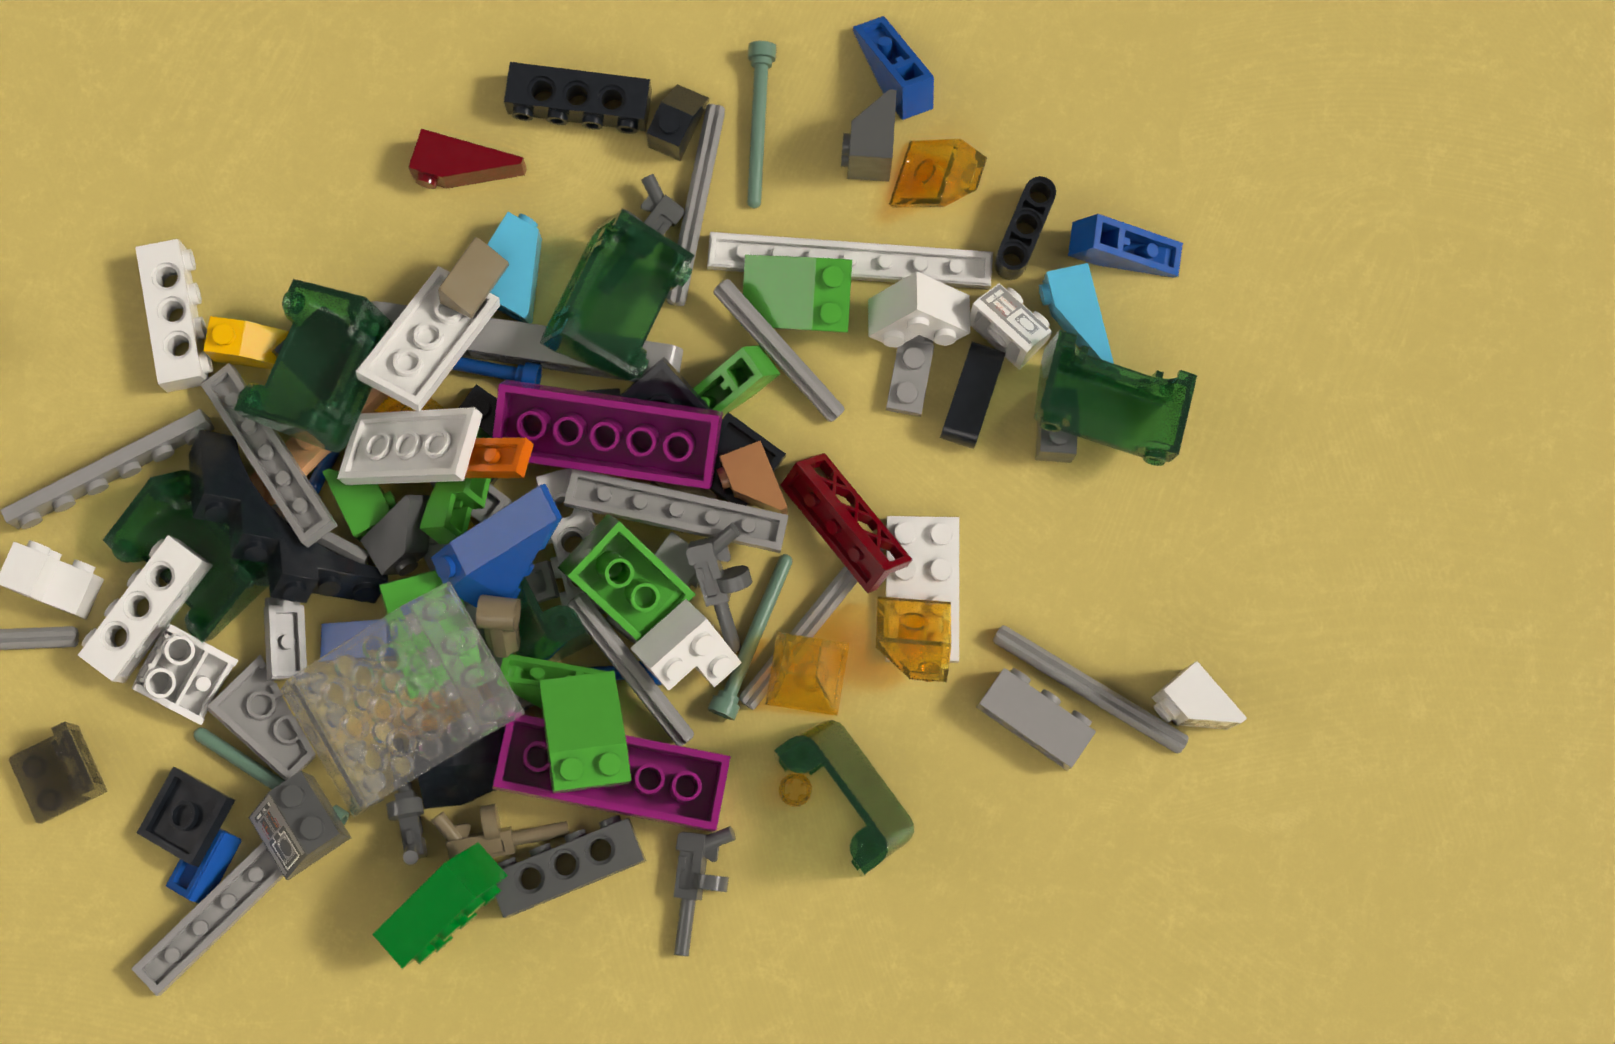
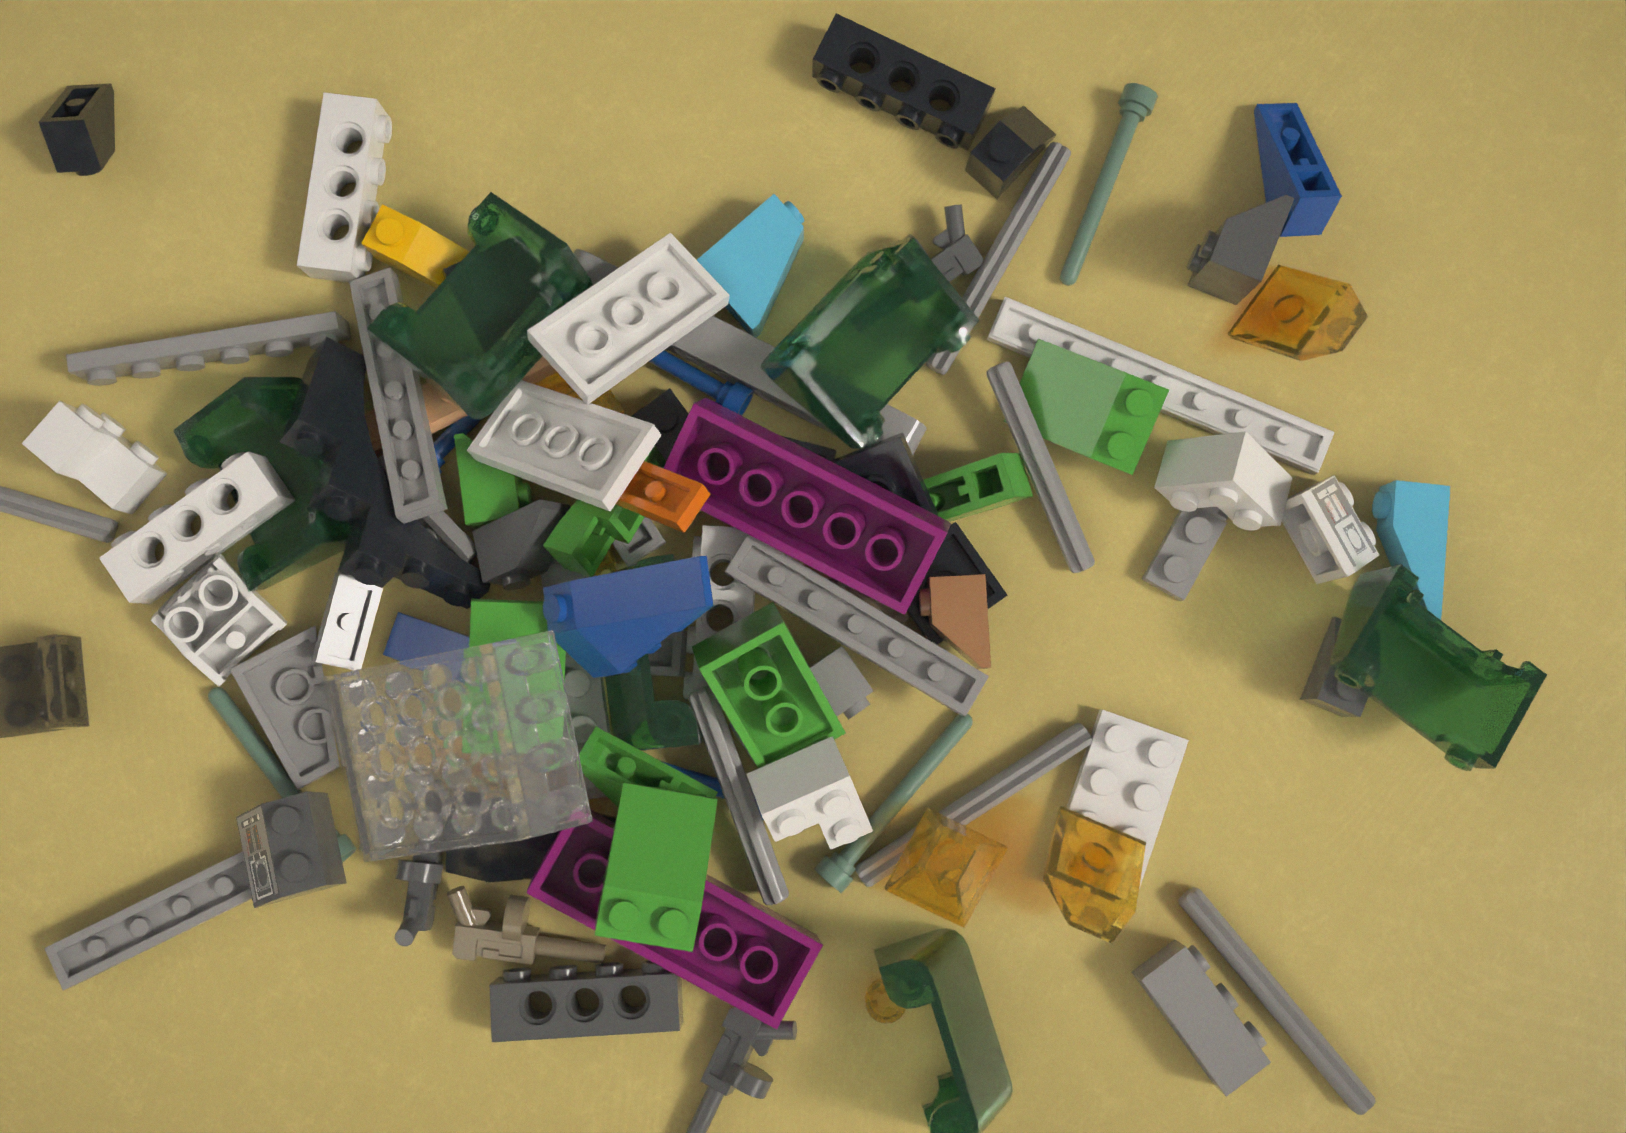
camera: 20 degrees right, 5 degrees up
black plate [137,766,235,867] -> none
blue slope [166,828,242,904] -> none
green brick [372,842,508,969] -> none
dark red slope [408,128,527,189] -> none
dark tan slope [438,237,509,319] -> none
dark tan piece [476,595,521,658] -> none
dark grey piece [686,524,753,653] -> none
dark red fence [780,453,913,594] -> none
black beam [940,342,1006,449] -> none
black beam [994,176,1056,280] -> none
blue slope [1068,214,1183,278] -> none
white slope [1151,661,1247,730] -> none

